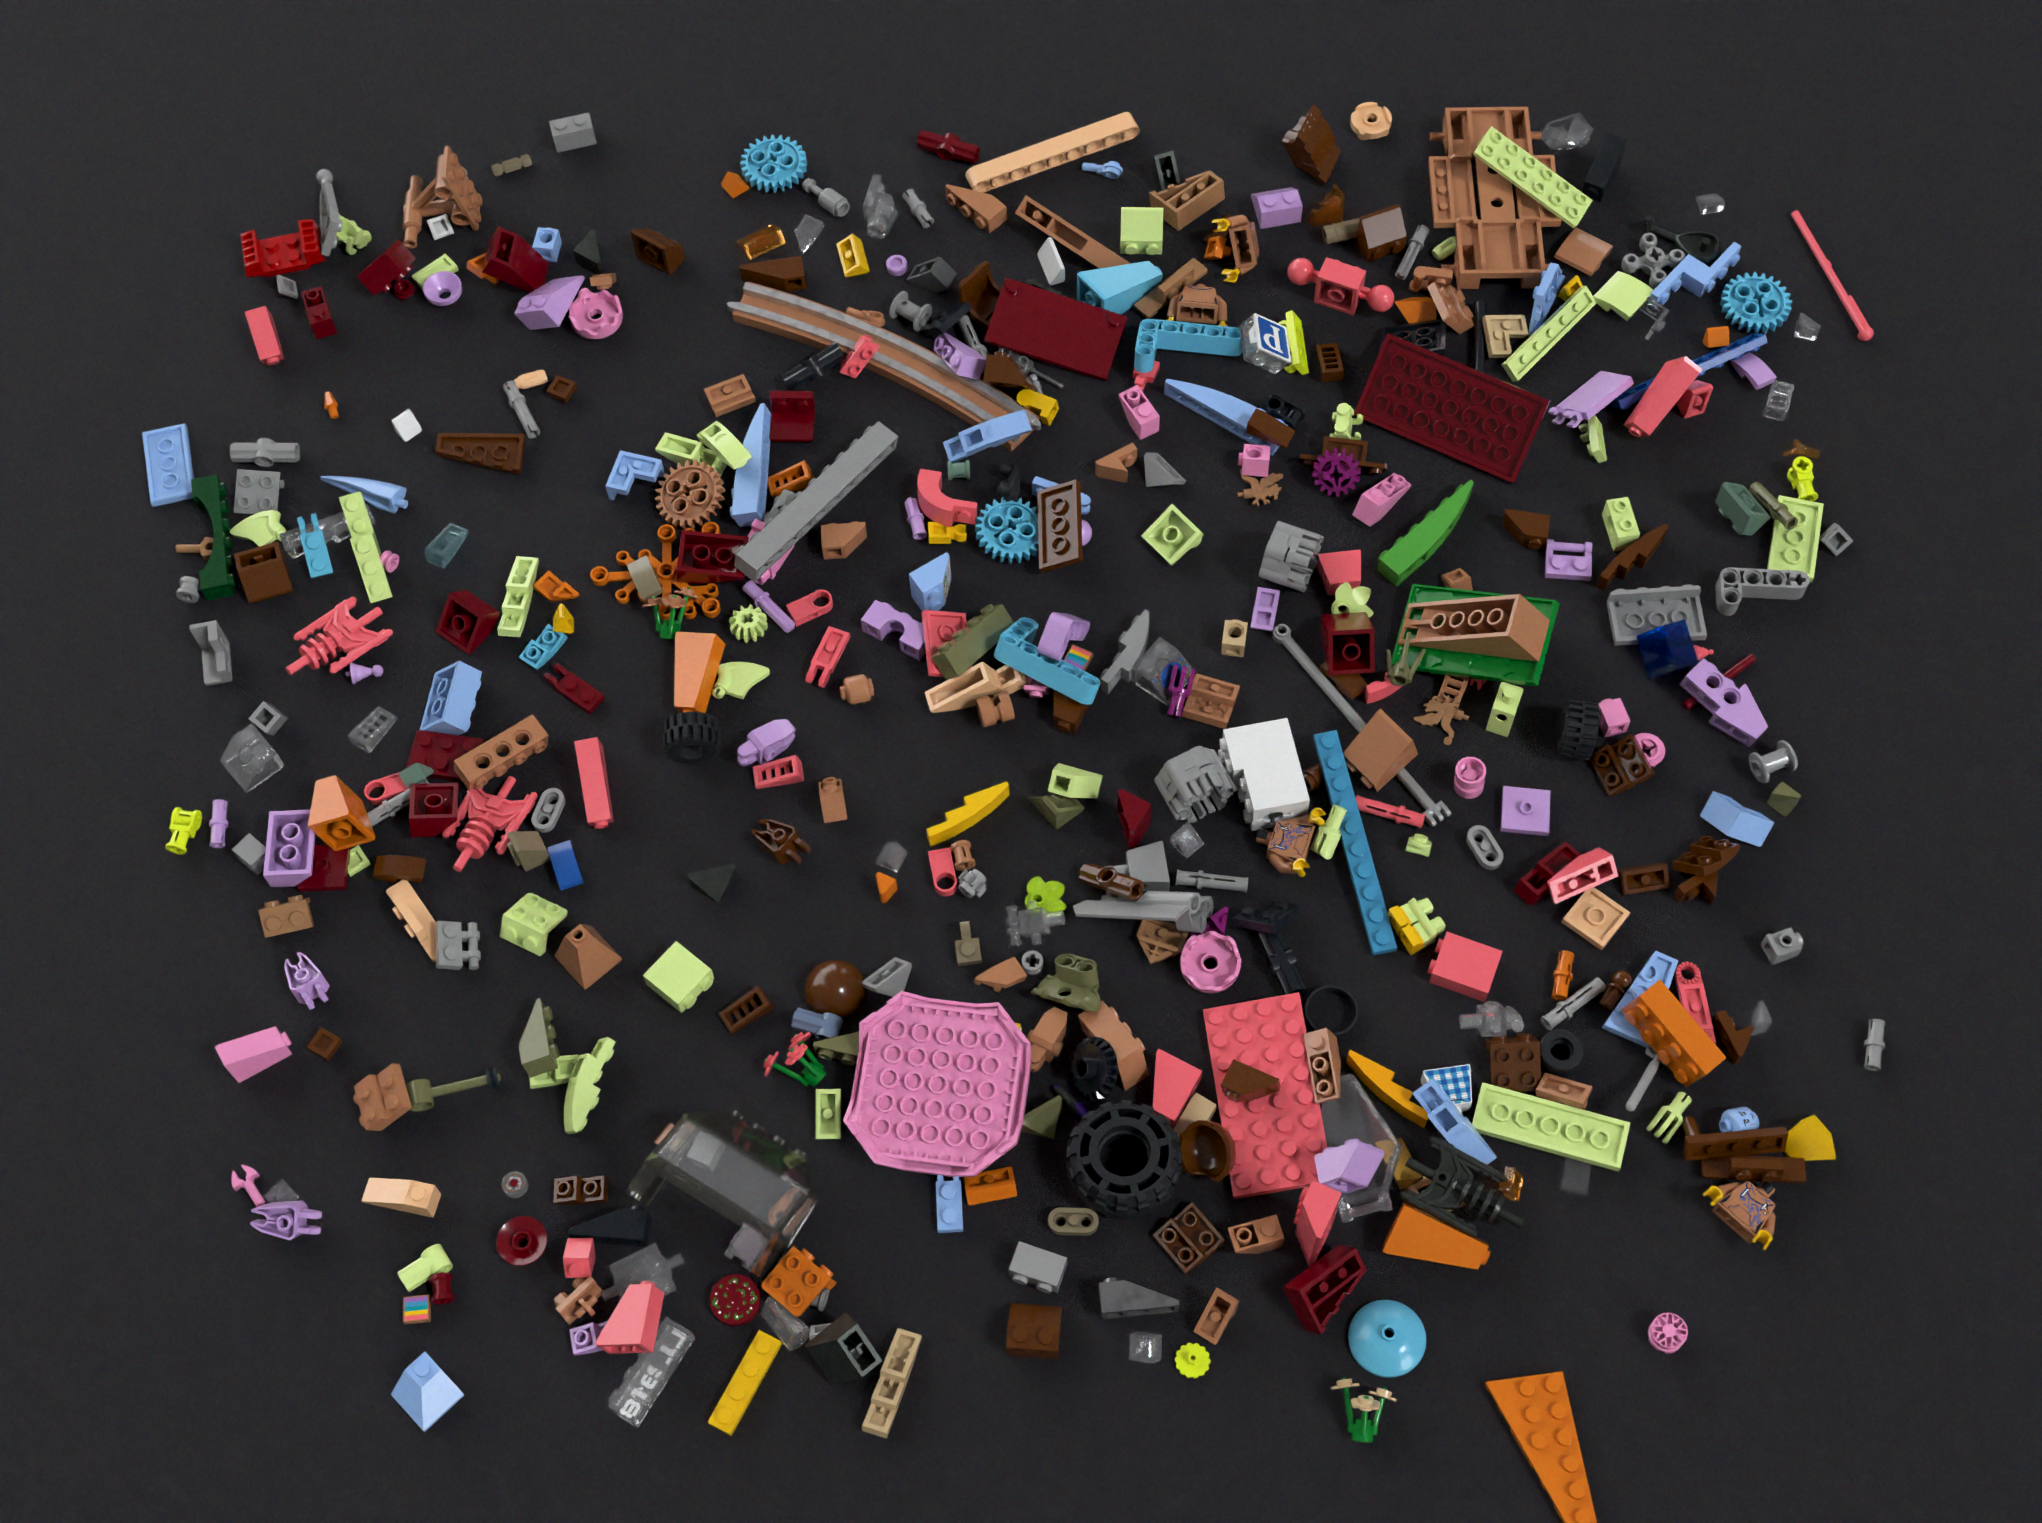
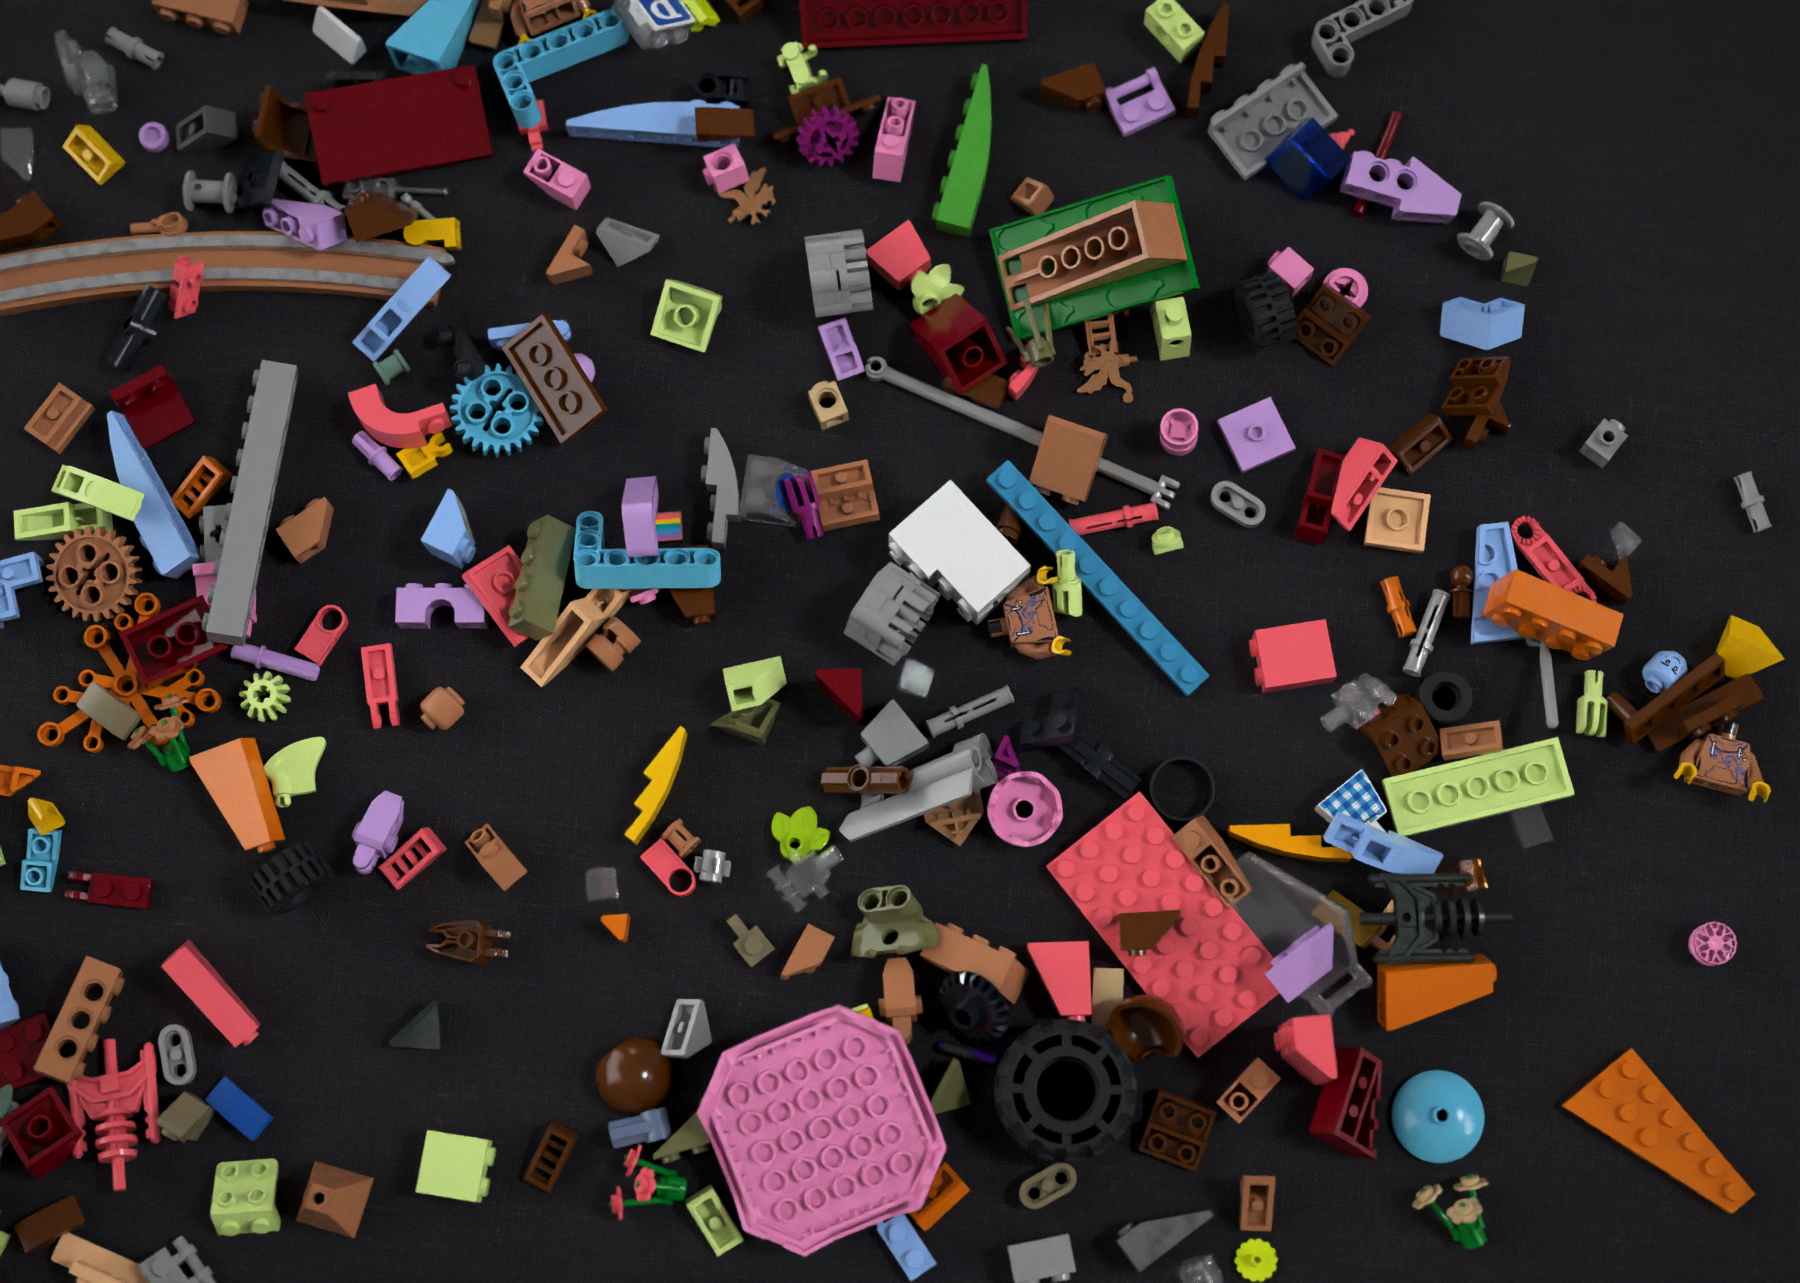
camera: 30 degrees left, 15 degrees up
light grey bush [1022,950,1043,975] -> none
hips [1388,898,1446,956] -> none

